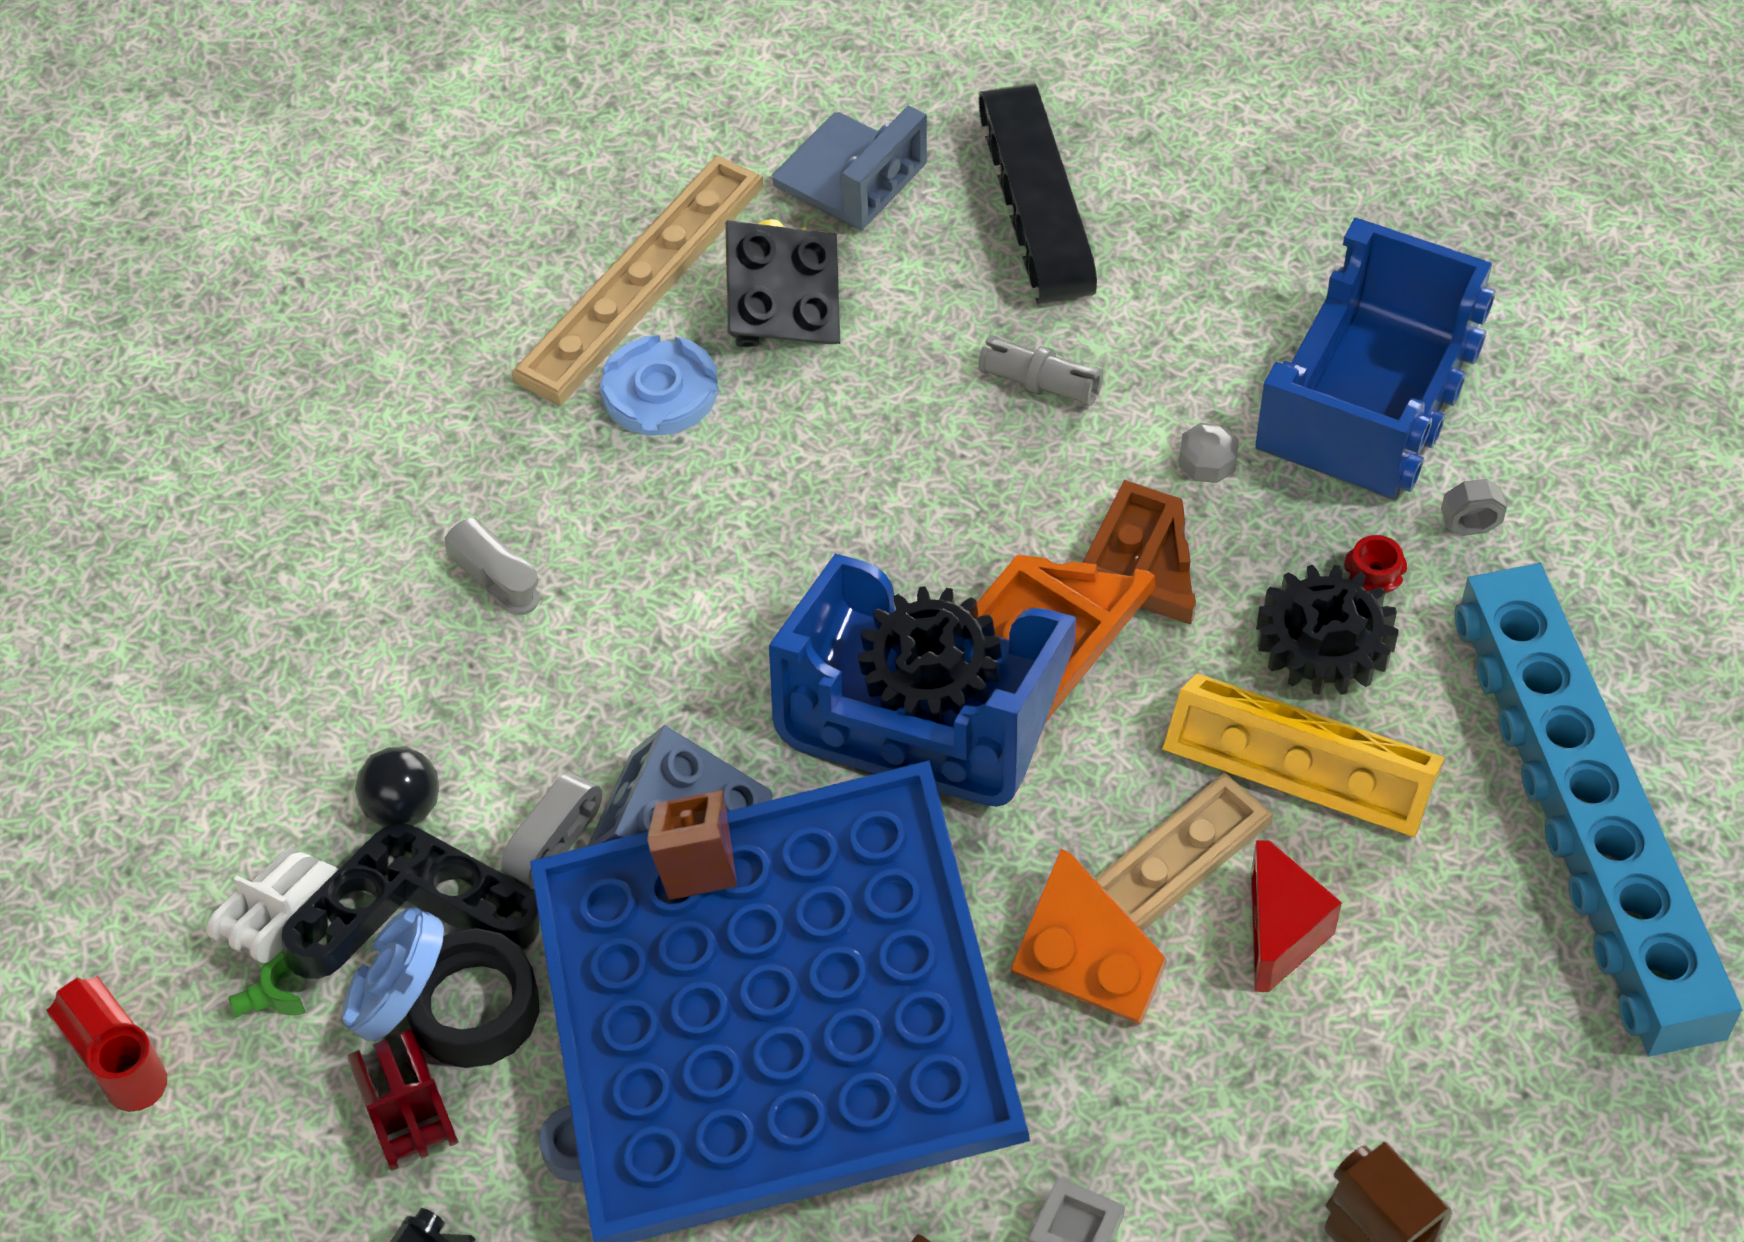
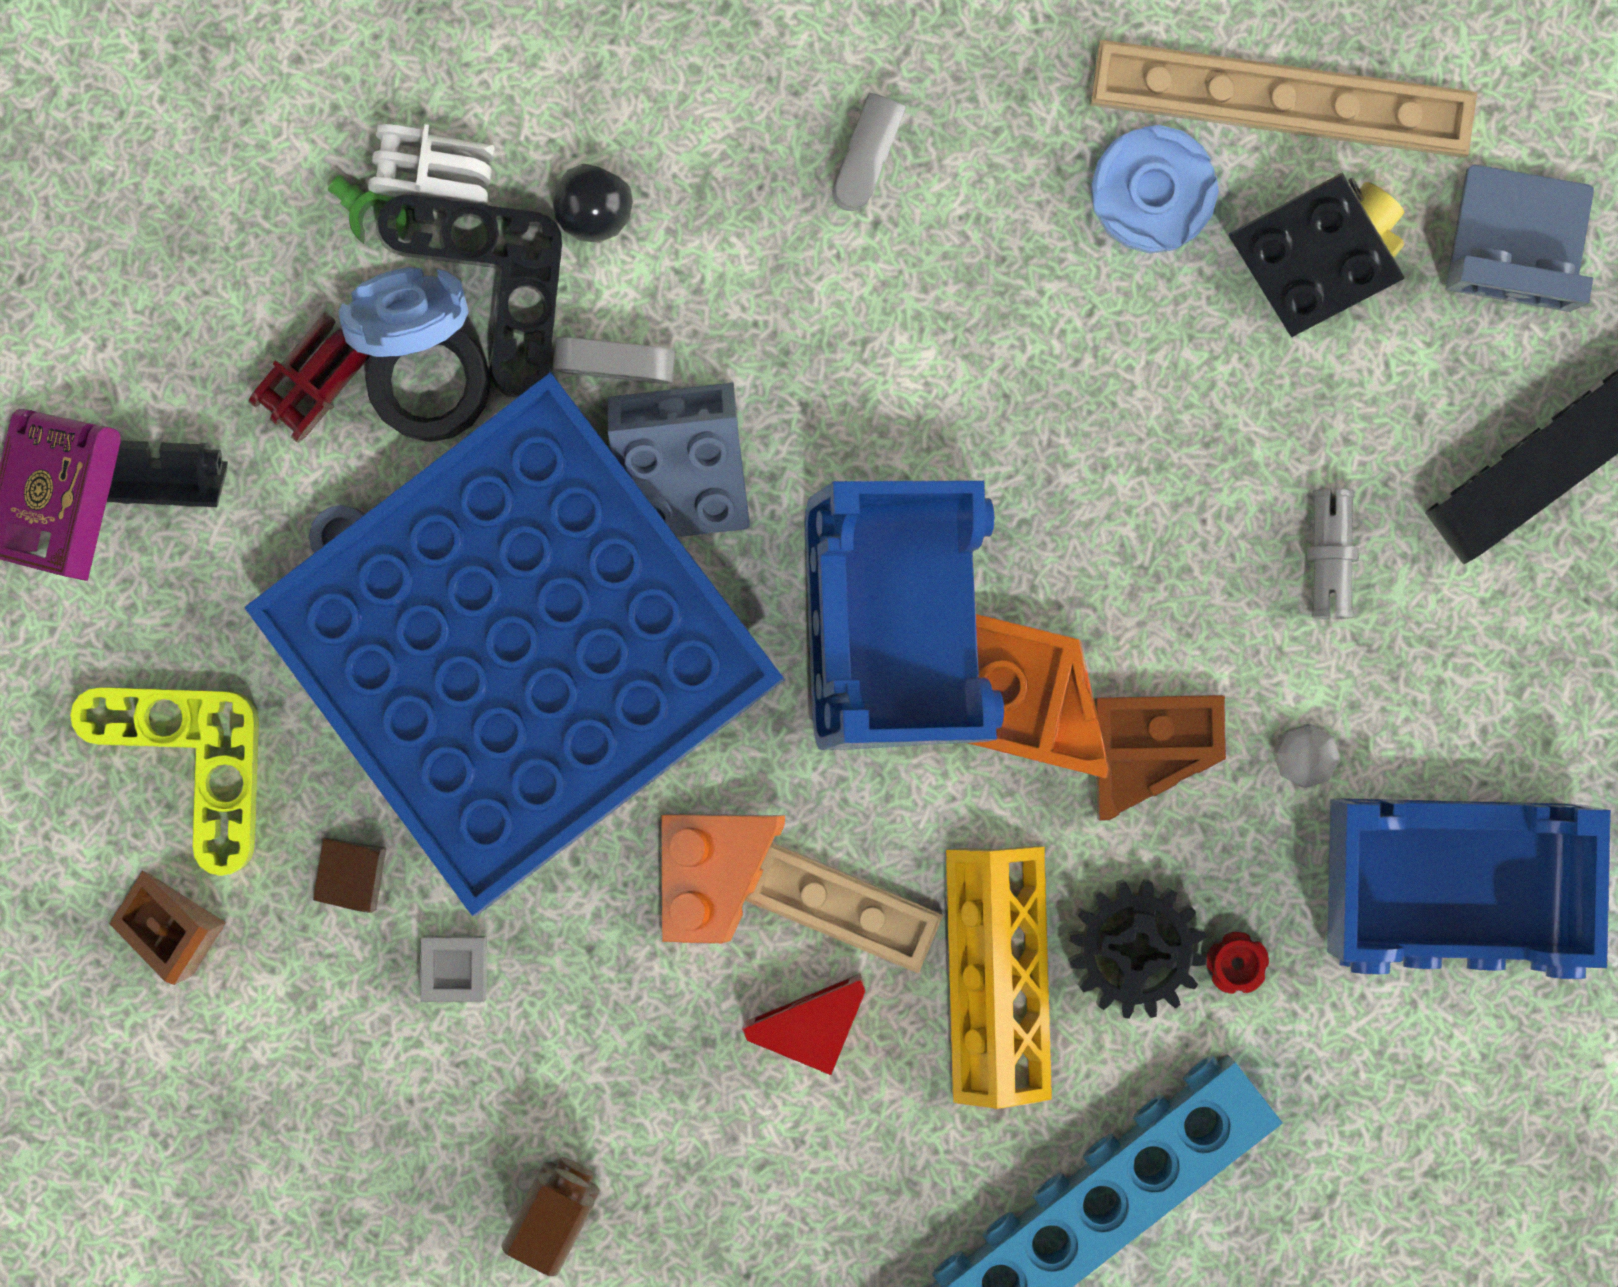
camera: 65 degrees right, 35 degrees up
red piece [46,976,168,1112] -> none
dark orange slope [647,790,737,900] -> none
black gear [858,586,1002,724] -> none
light grey tile [1441,479,1507,536] -> none

